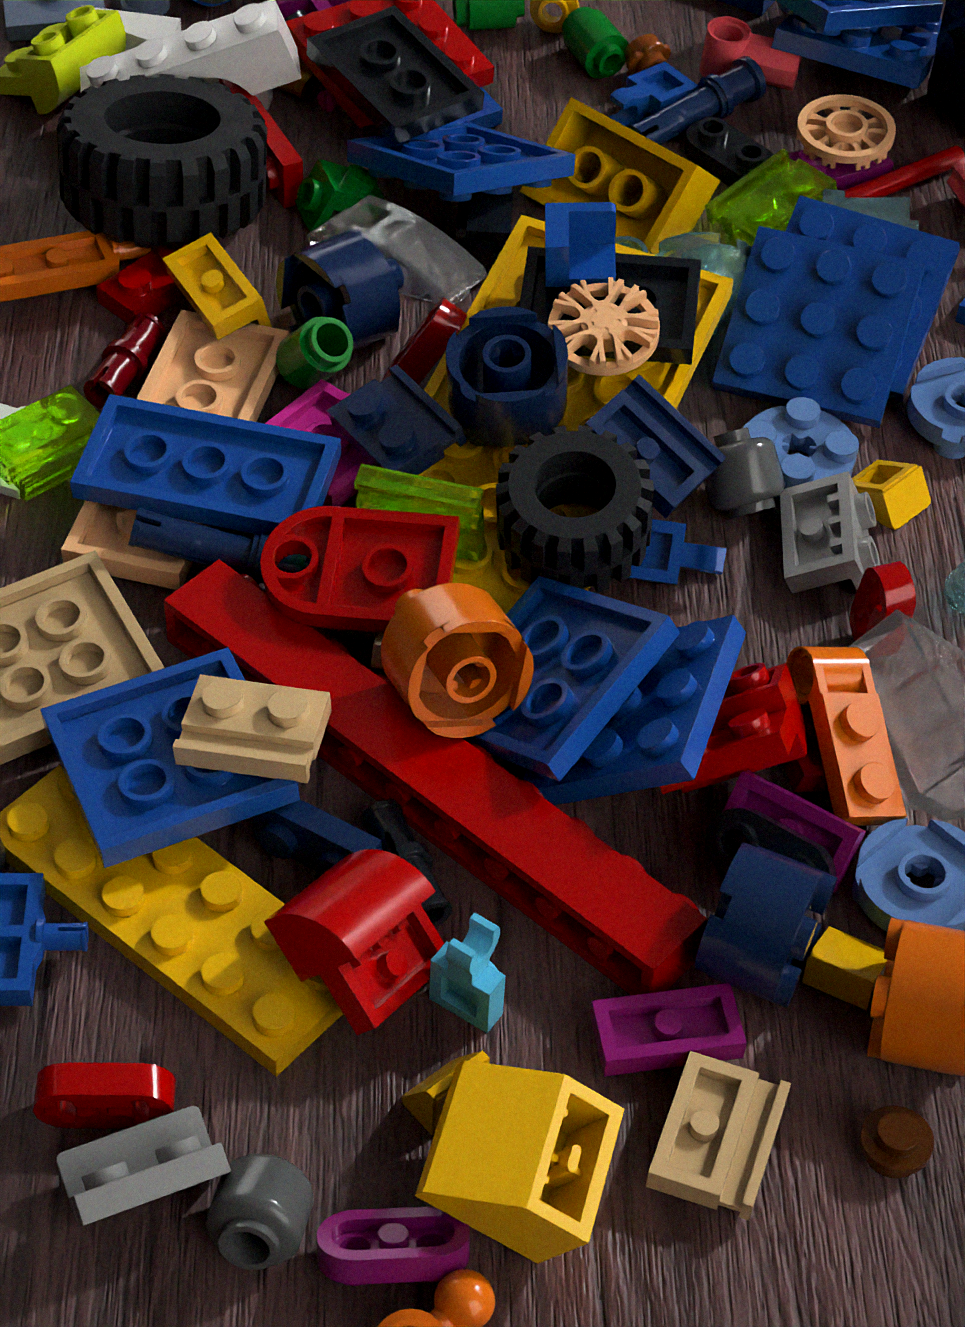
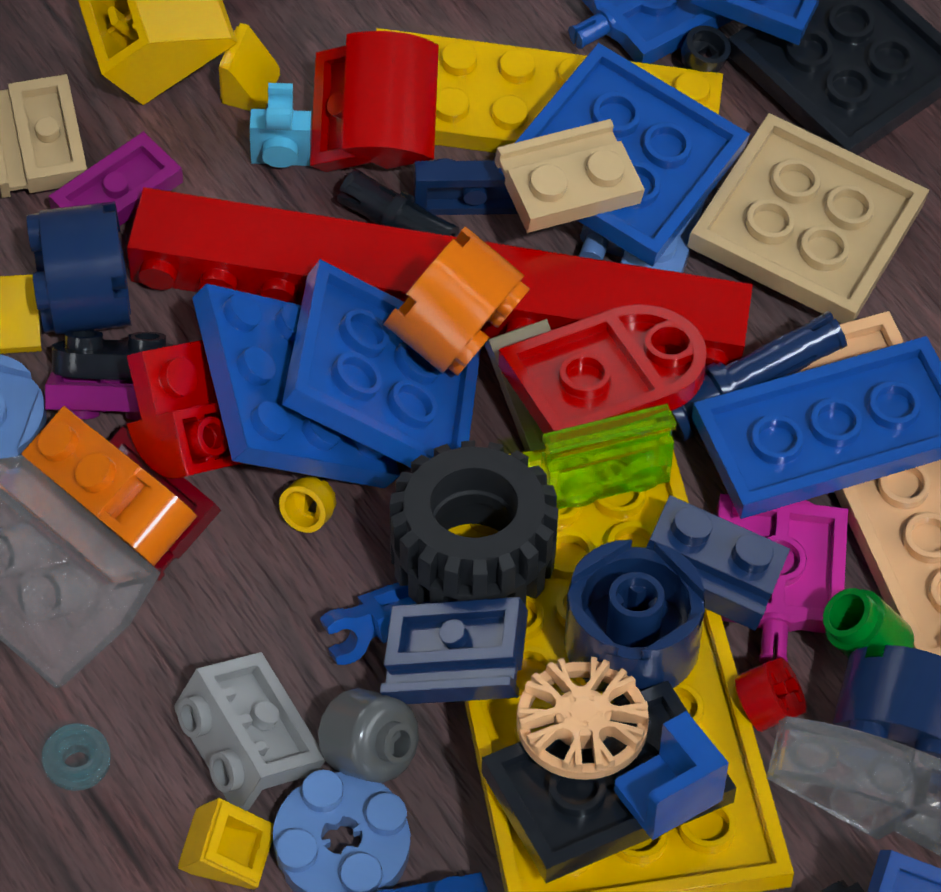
camera: 145 degrees right, 10 degrees up
red beam [850,561,916,657] -> none

